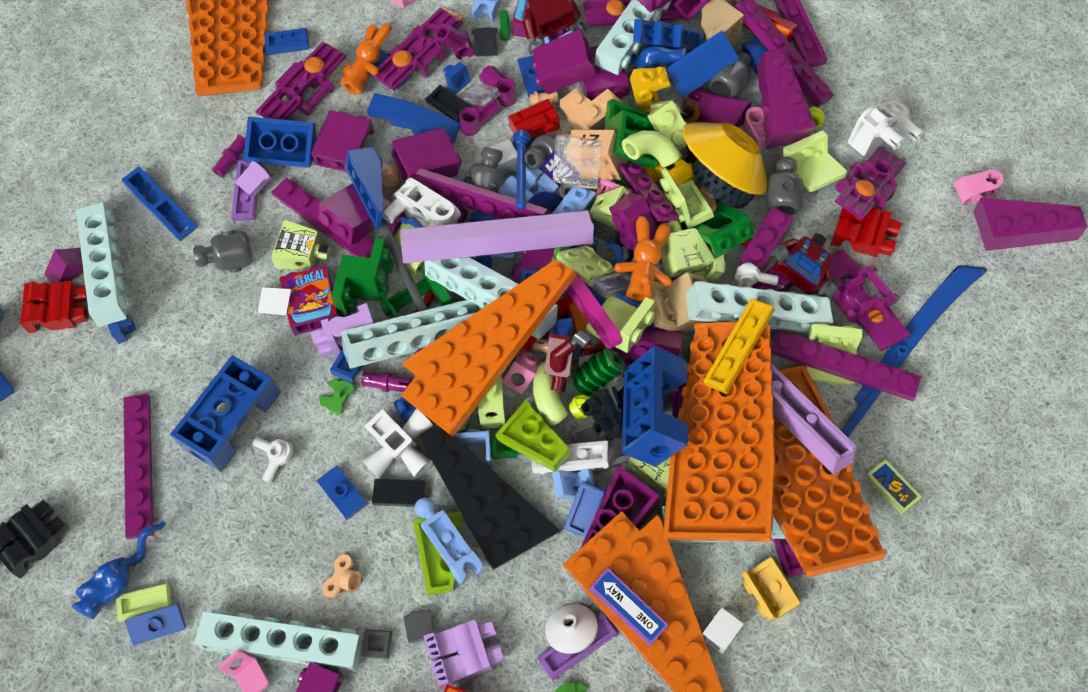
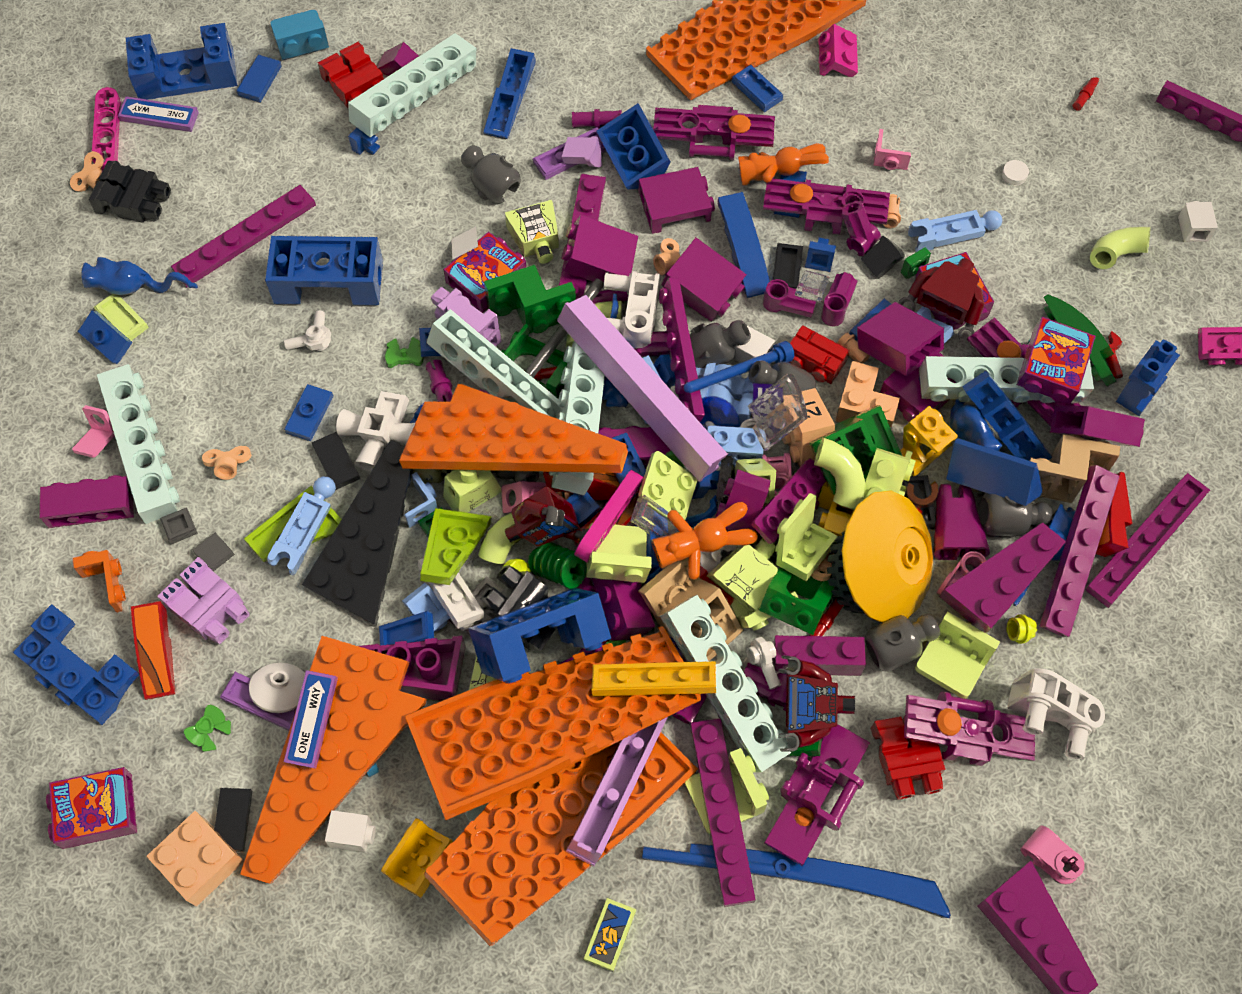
camera: 55 degrees right, 0 degrees up
blue slope [345,147,383,229] -> none

